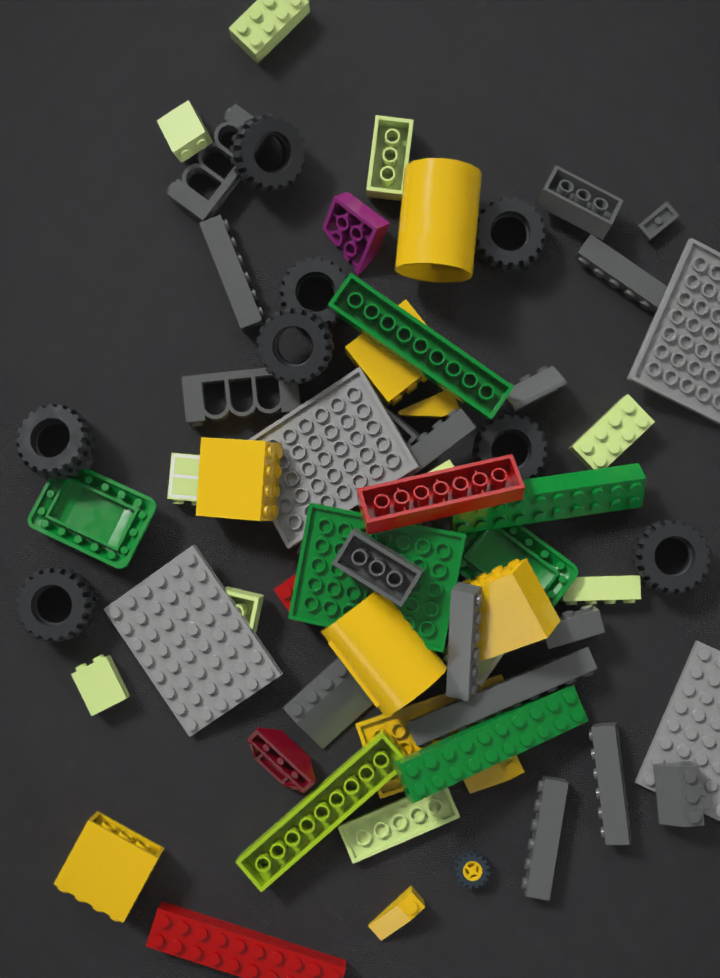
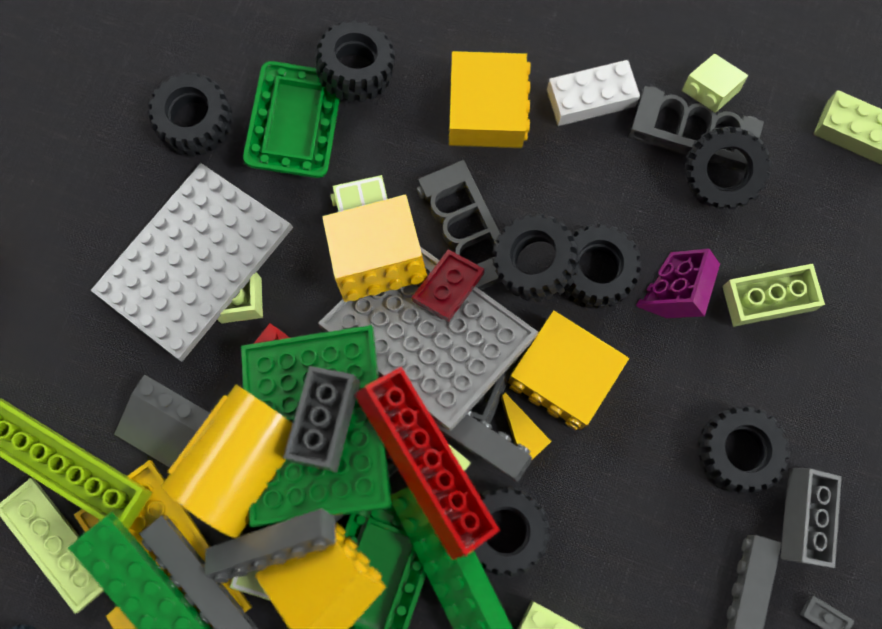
camera: 65 degrees right, 10 degrees down
yellowish green brick [71,654,130,716] -> none
dark grey brick [199,215,265,332] -> none
dark red wedge [247,727,316,793] -> none
green brick [328,273,514,422] -> none
yellow piece [395,158,482,283] -> none
dark grey slope [504,365,567,414] -> none
none -> dark red plate [412,249,485,322]
none -> yellow brick [449,51,530,148]
none -> white brick [547,60,640,126]

